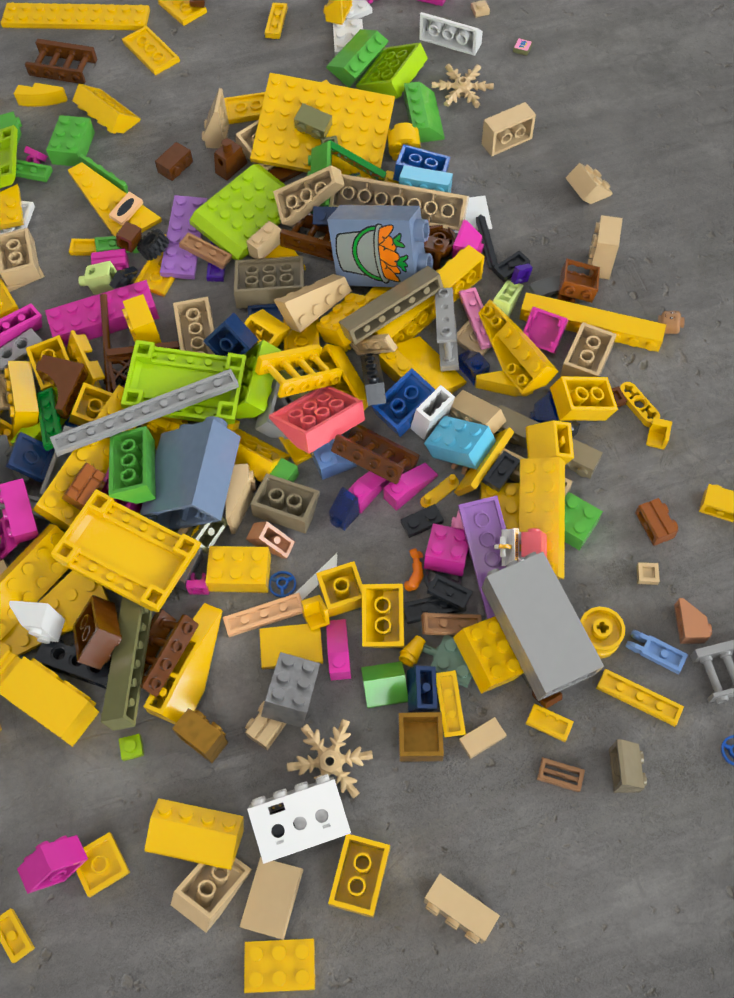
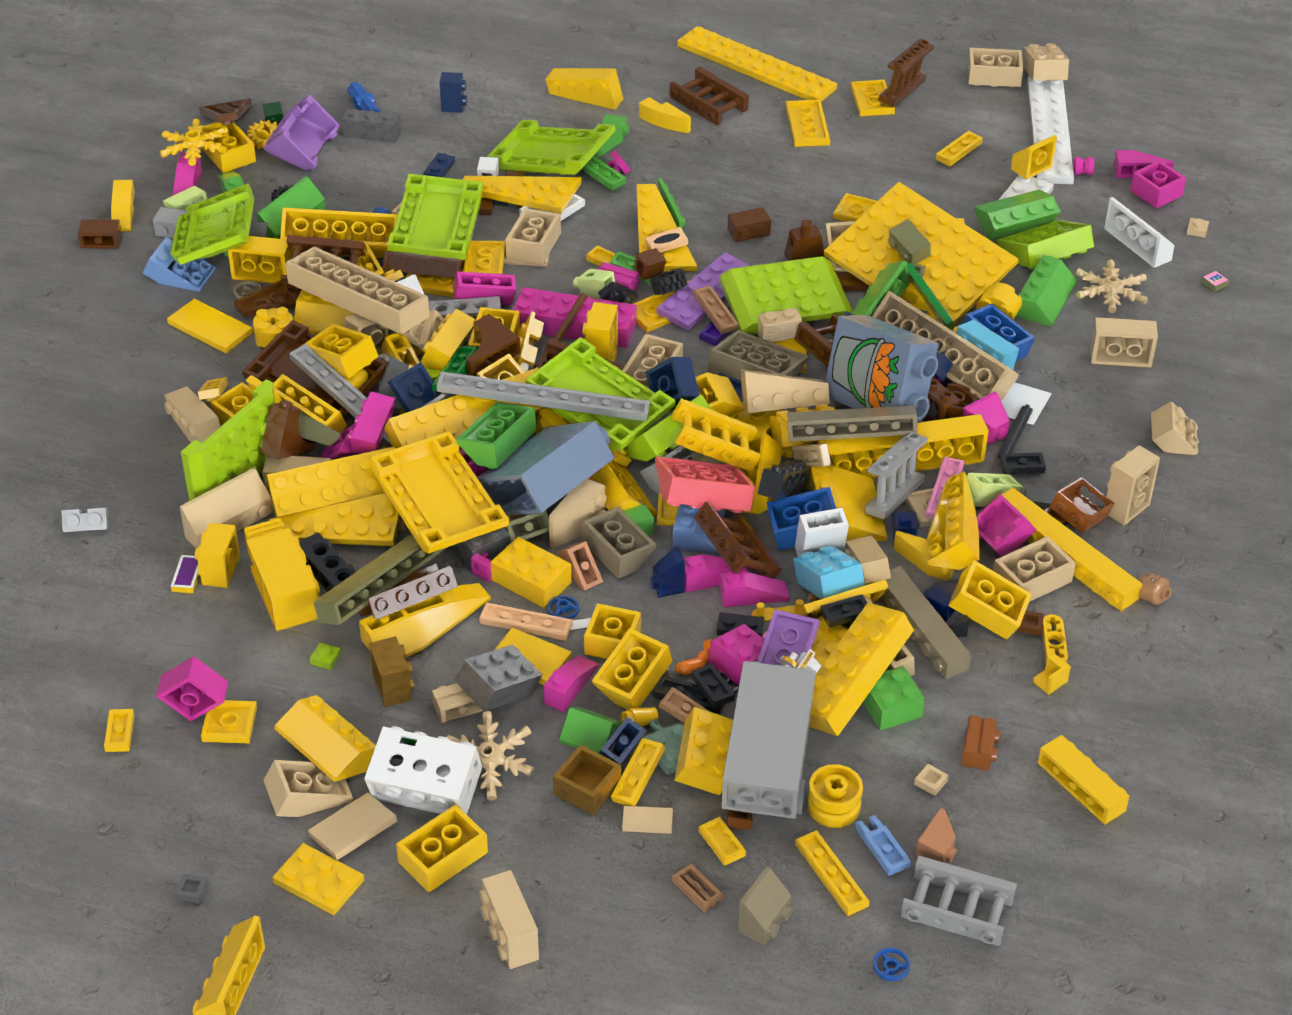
camera: 30 degrees right, 20 degrees down
white slope [9,601,65,644] -> none
bright green brick [46,115,95,166] -> none
dark orange brick [62,463,106,511] -> none
yellow slope [72,84,141,134] -> none
reddish brown brick [73,595,122,670] -> none
tan slope [202,88,229,148] -> none
tan wedge [273,166,345,227] -> none
yellow panel [301,595,330,630] -> none
dark purple plate [511,263,533,285] -> none
coral brick [521,528,547,558] -> none
yellow slope [526,420,574,465] -> none

